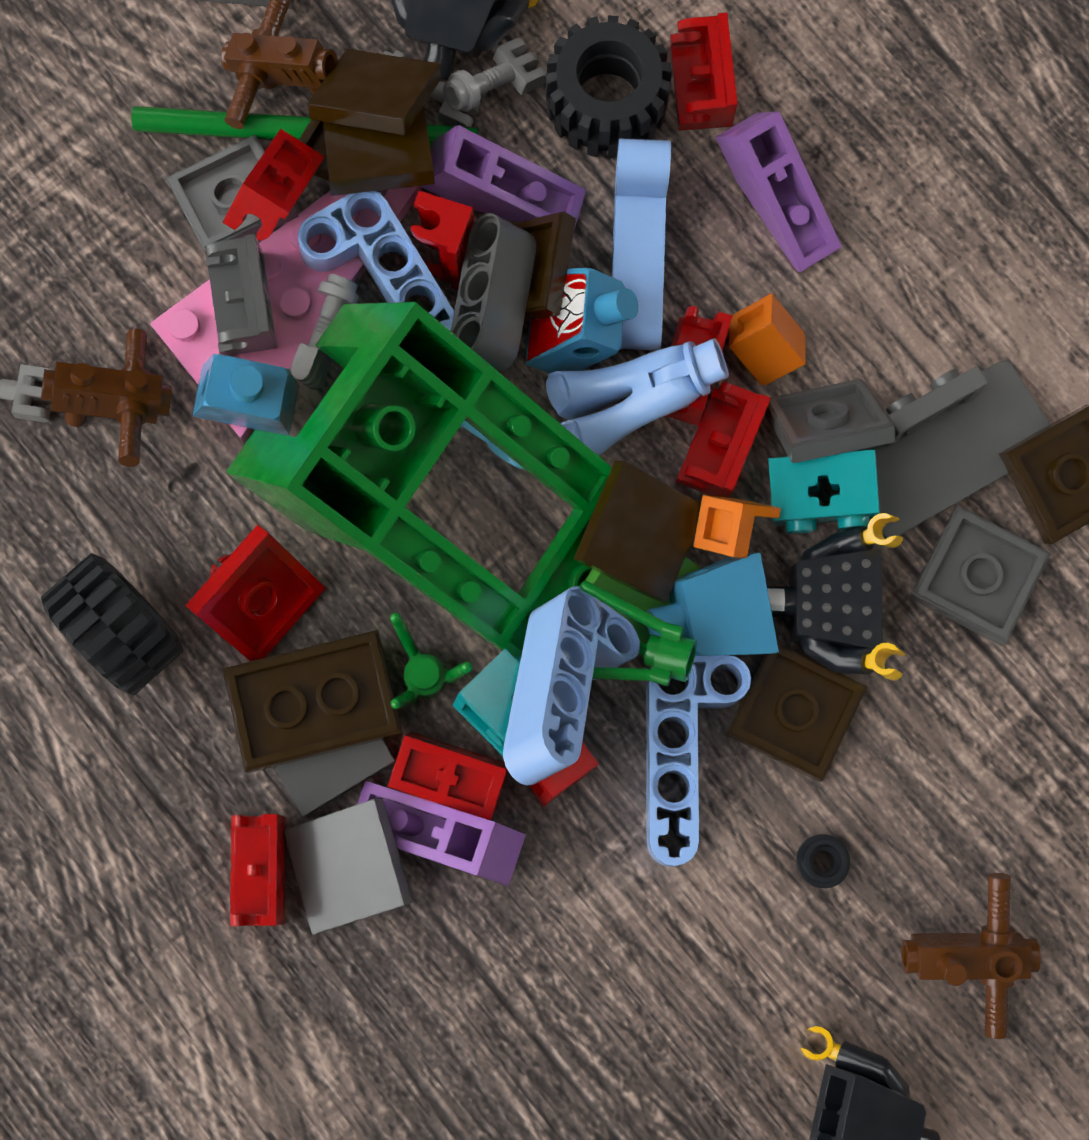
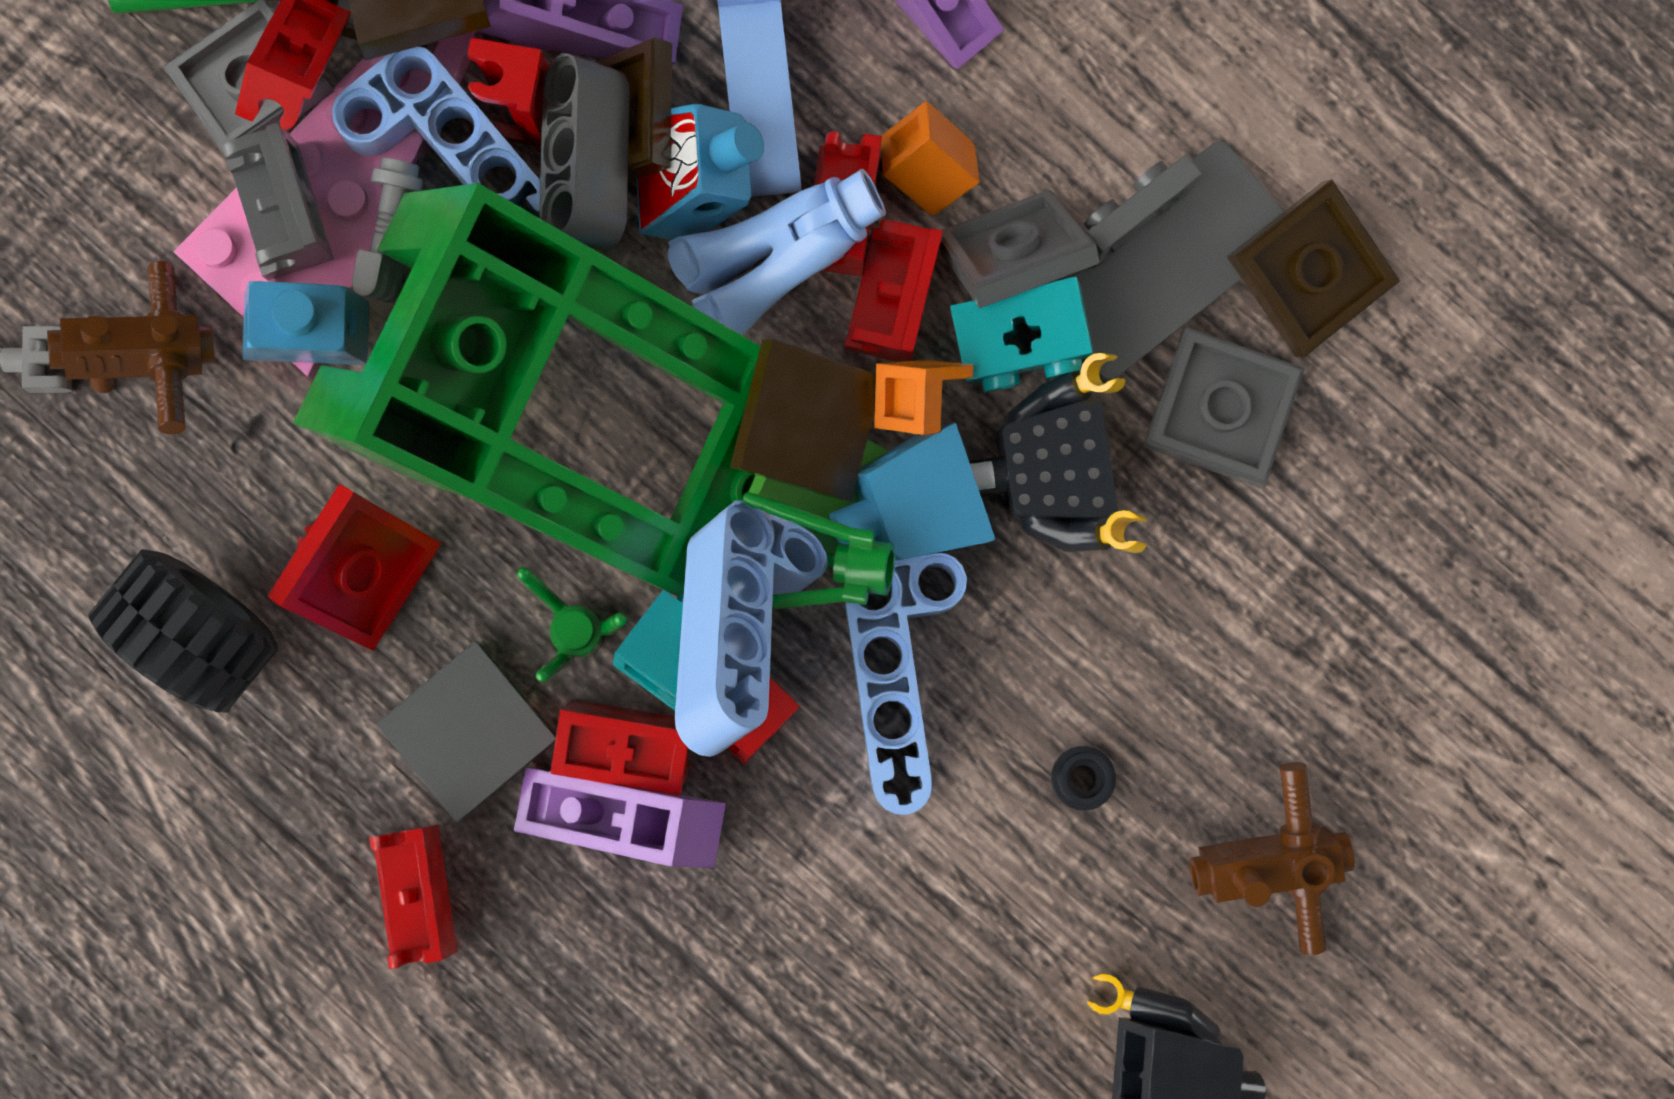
camera: 10 degrees left, 5 degrees up
dark brown tile [222,630,403,773] -> none
tile [283,798,413,935] -> none
dark brown tile [725,642,867,782] -> none

